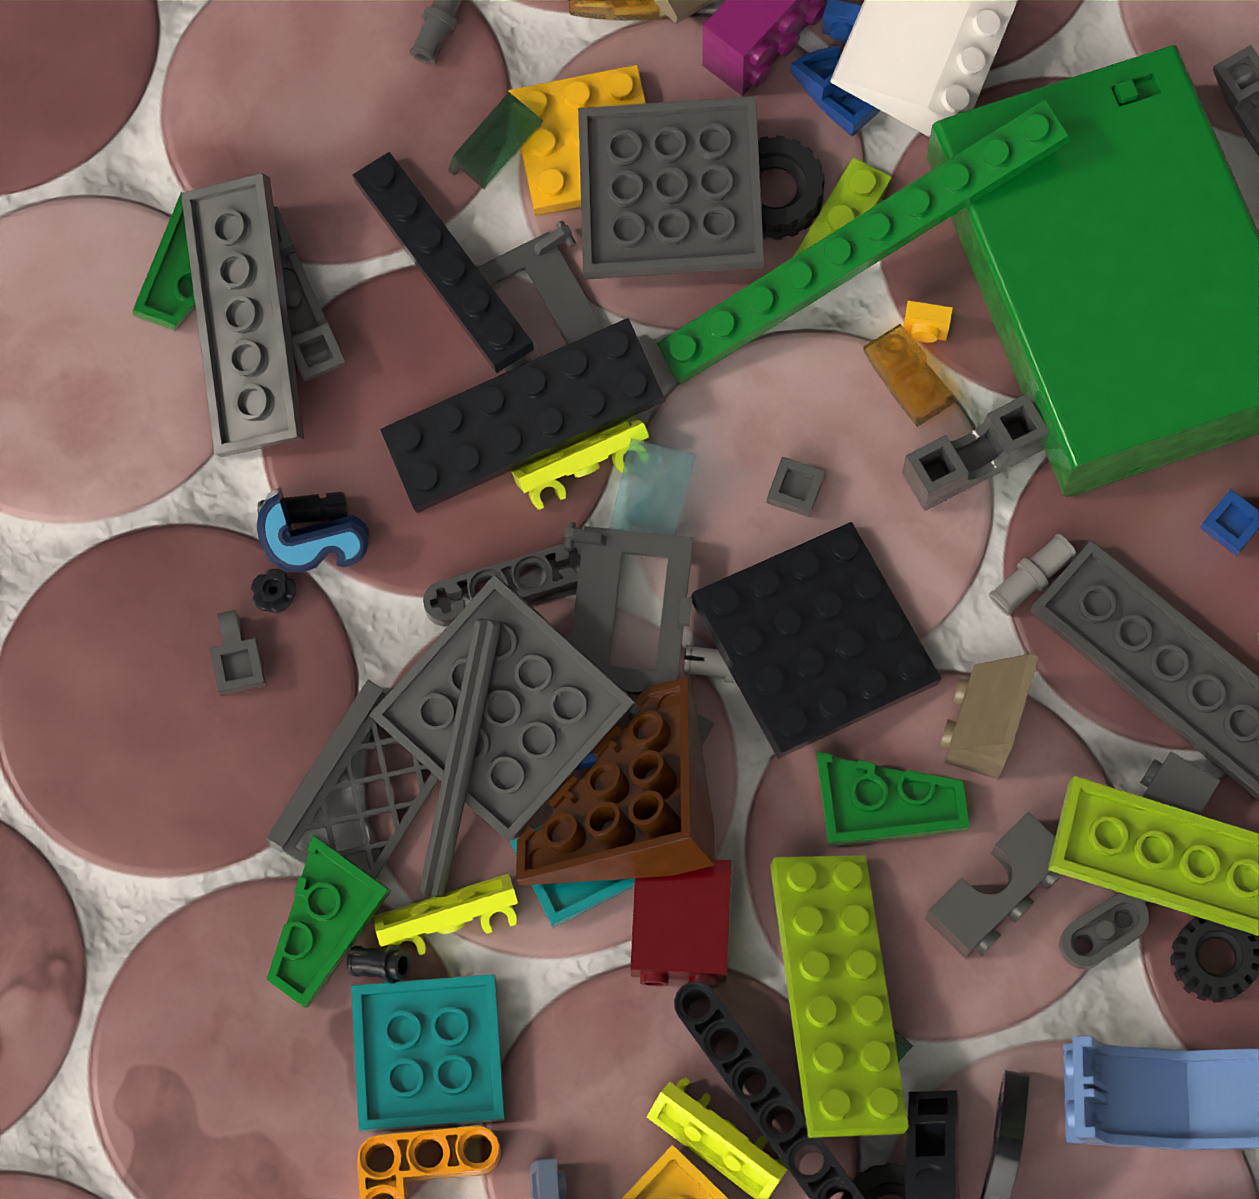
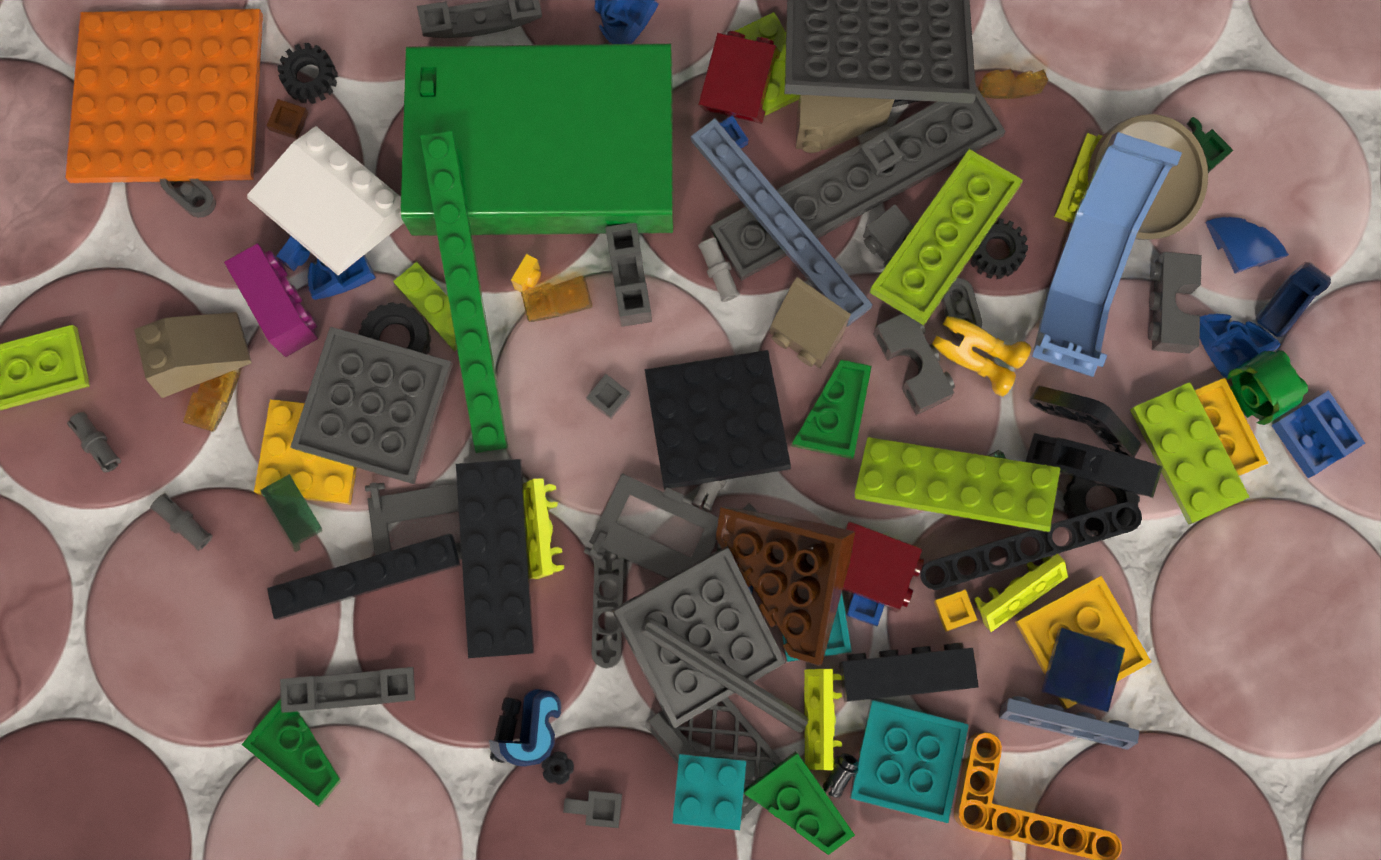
camera: 75 degrees left, 5 degrees up
dark grey plate [181,173,305,457] -> none
clear light blue plate [609,438,696,535] -> none
none -> teal plate [672,754,746,830]
none -> sand blue plate [691,118,873,327]
none -> black brick [839,642,979,702]
none -> blue plate [846,594,884,627]
none -> yellow piece [932,316,1031,397]
none -> yellow plate [933,589,977,632]

